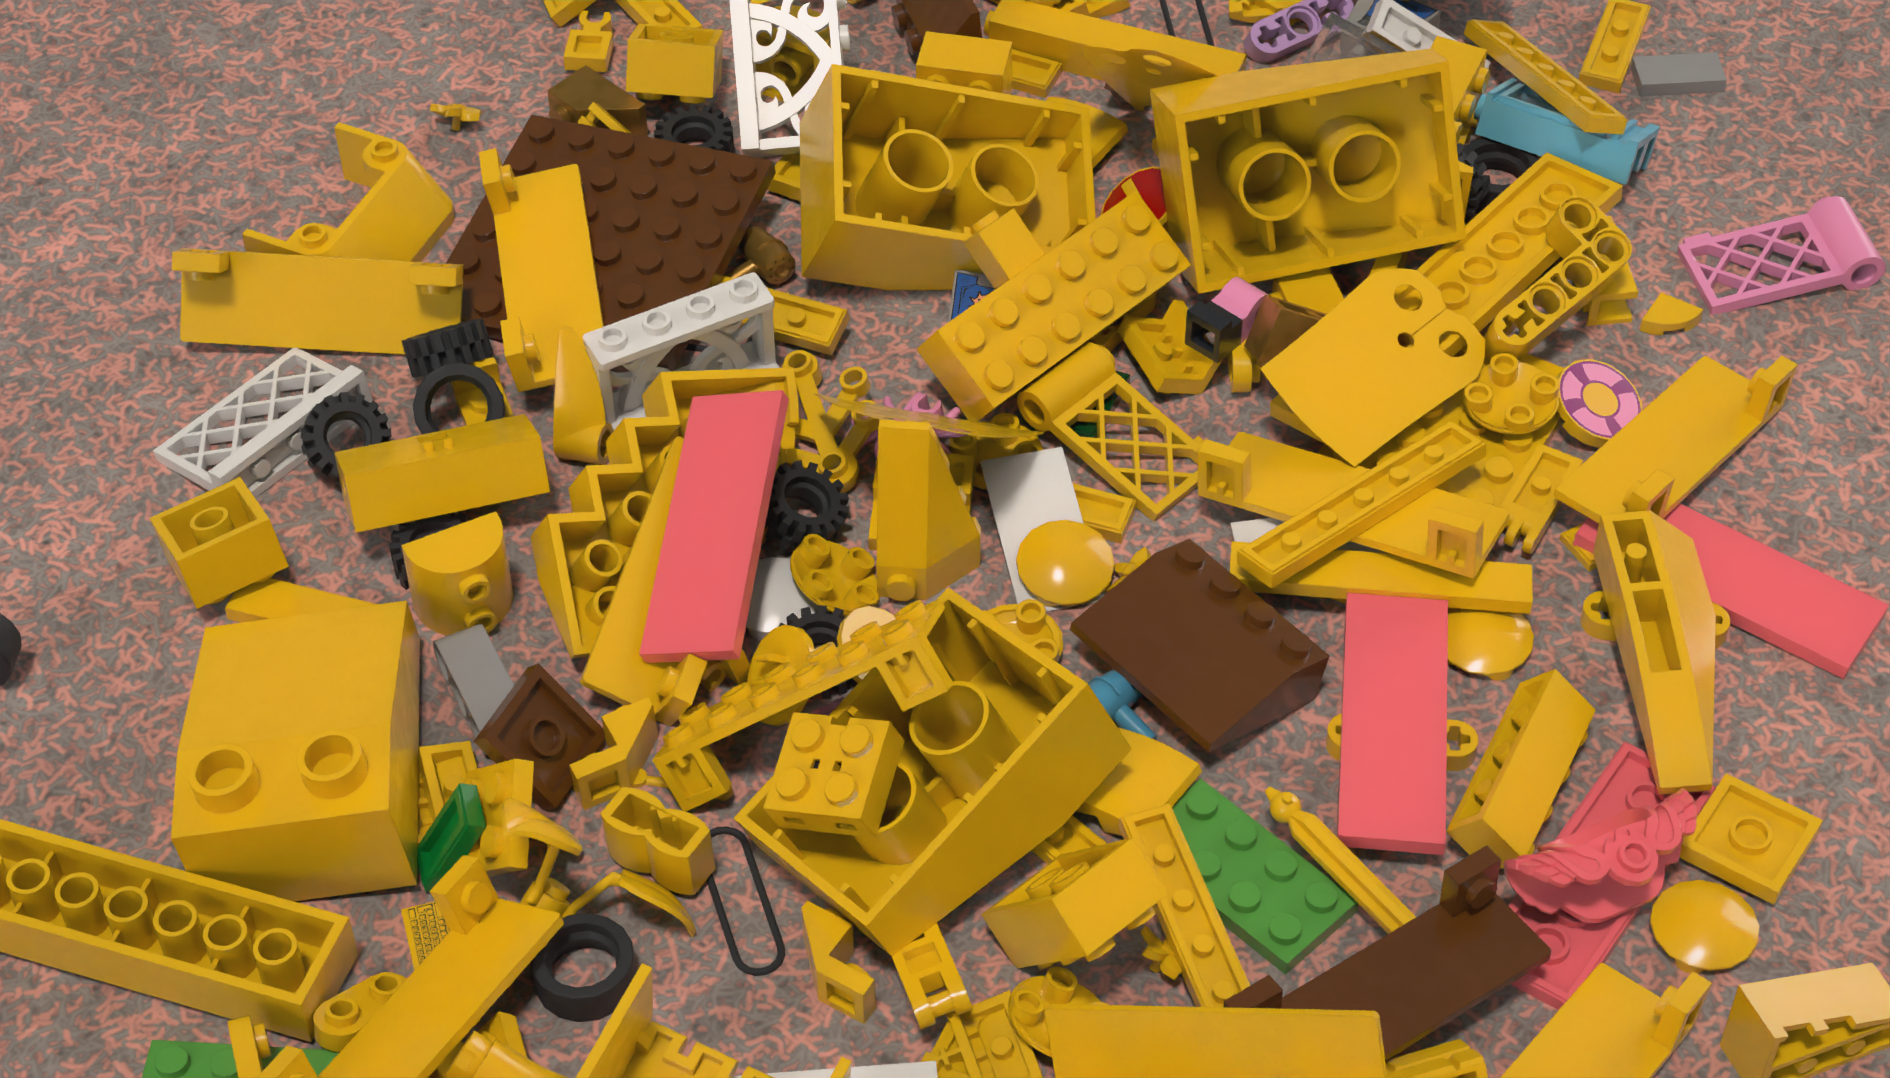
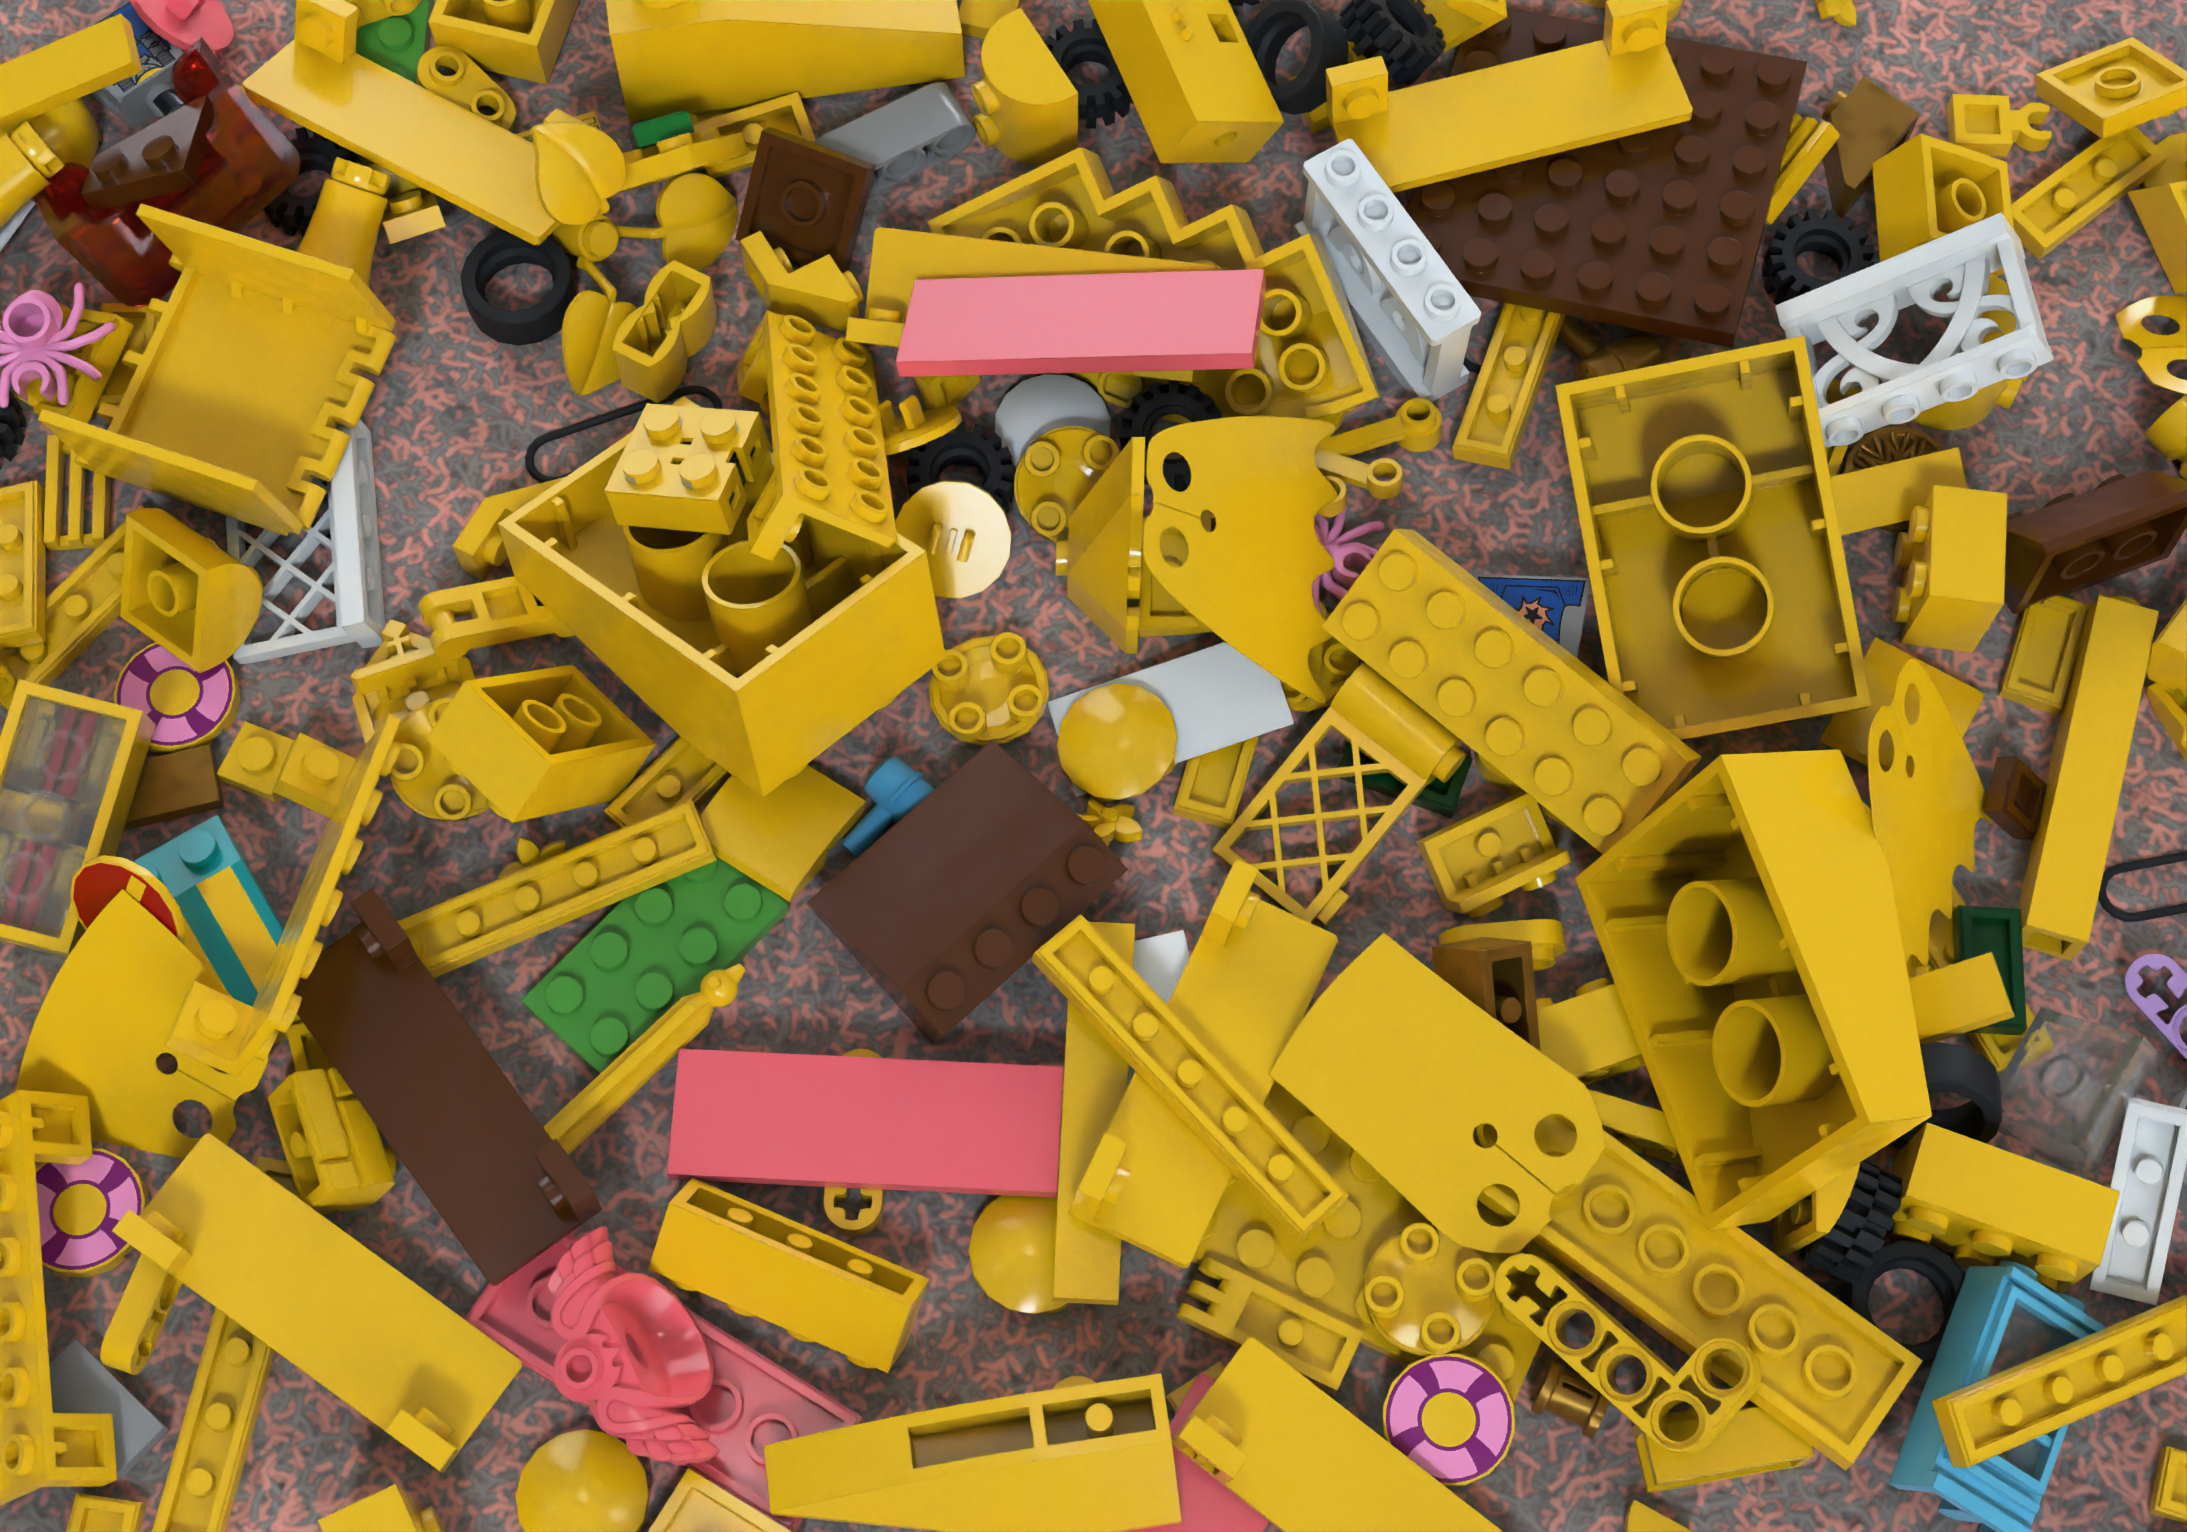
camera: 85 degrees right, 20 degrees up
yellow piece [553,326,614,465] -> none
yellow brick [963,208,1045,289] -> none
black leg [1185,277,1268,364] -> none
none -> pearl gold bush [1530,1356,1610,1439]

